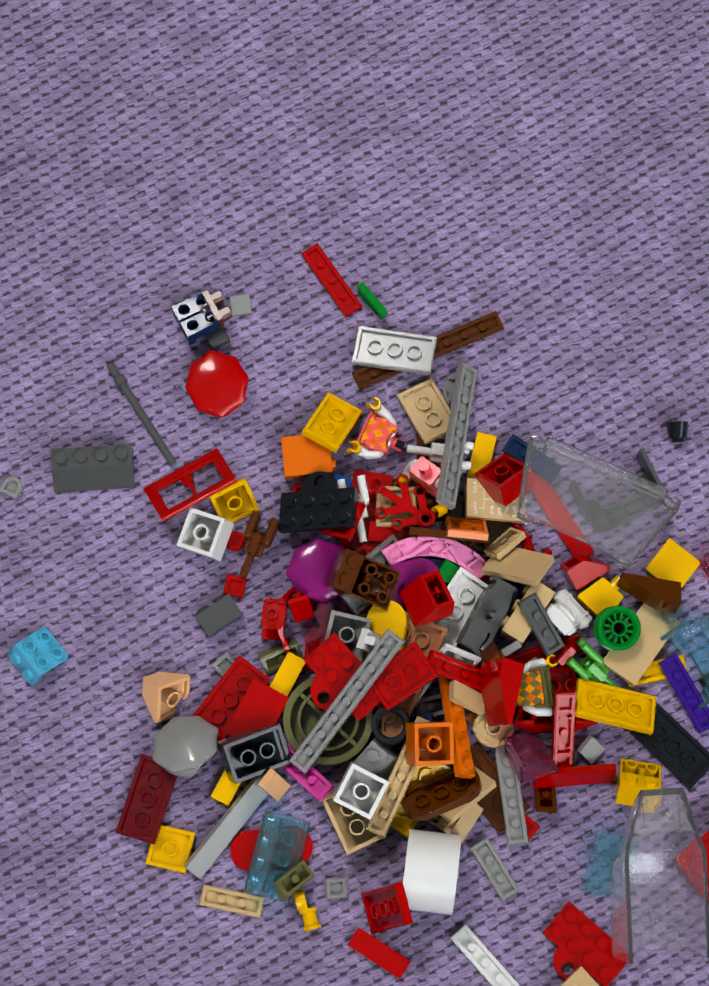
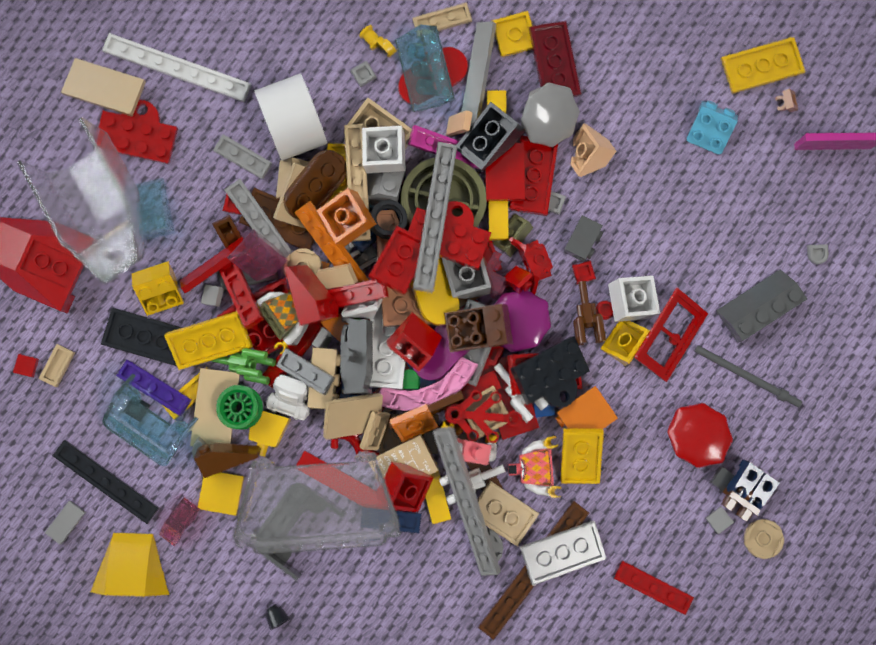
camera: 155 degrees right, 5 degrees up
olive slope [274,859,315,902] -> none
red tile [348,927,411,979] -> none
white tile [356,628,381,653] -> none
green tile [357,282,388,320] -> none
red tile [361,882,413,934] -> none
red tile [554,641,576,666] -> none
slope [560,555,611,590] -> none
none -> tan tile [744,519,784,559]

